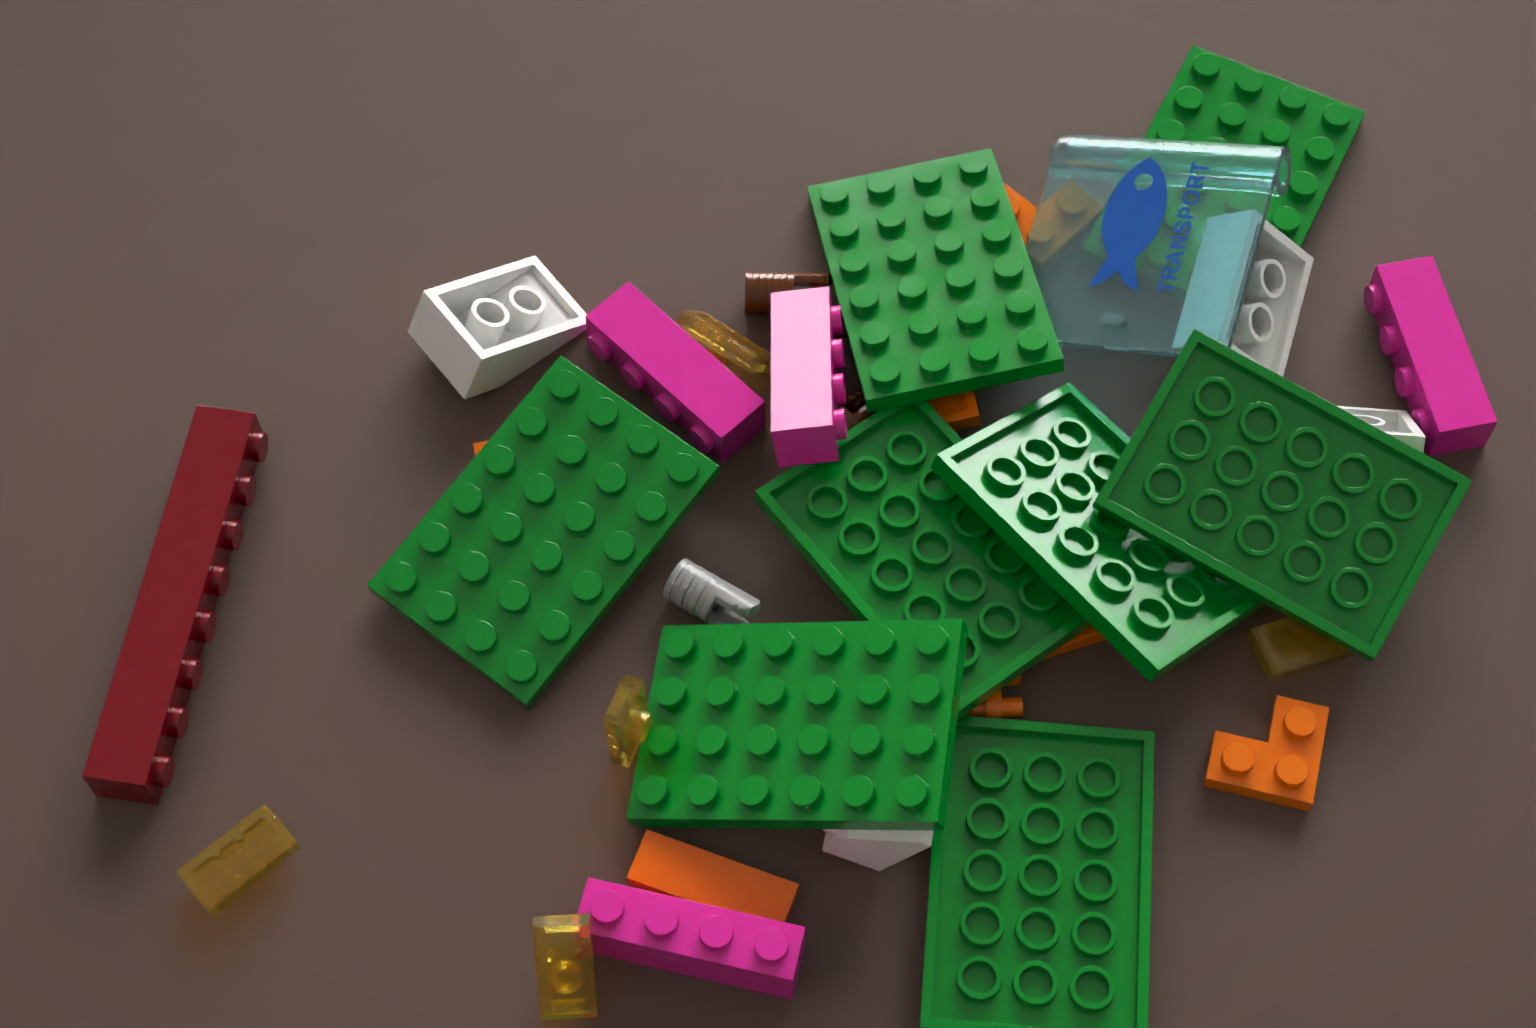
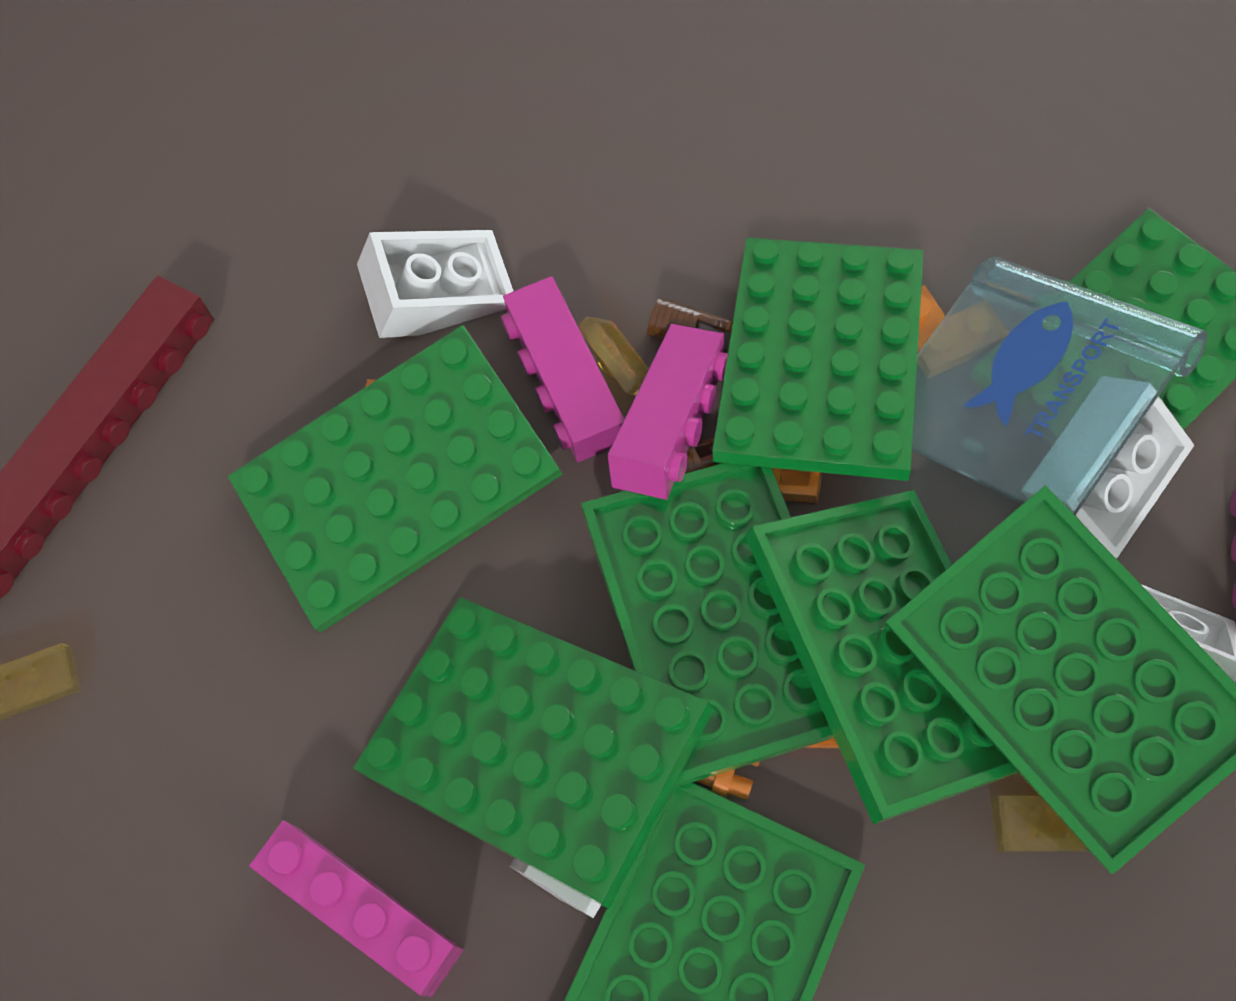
camera: 25 degrees right, 5 degrees up
clear yellow plate [532,913,598,1020] -> none
clear yellow plate [603,674,653,768] -> none
orange tile [626,829,799,923] -> none
light grey hinge [663,558,761,624] -> none
orange plate [1203,695,1330,812] -> none

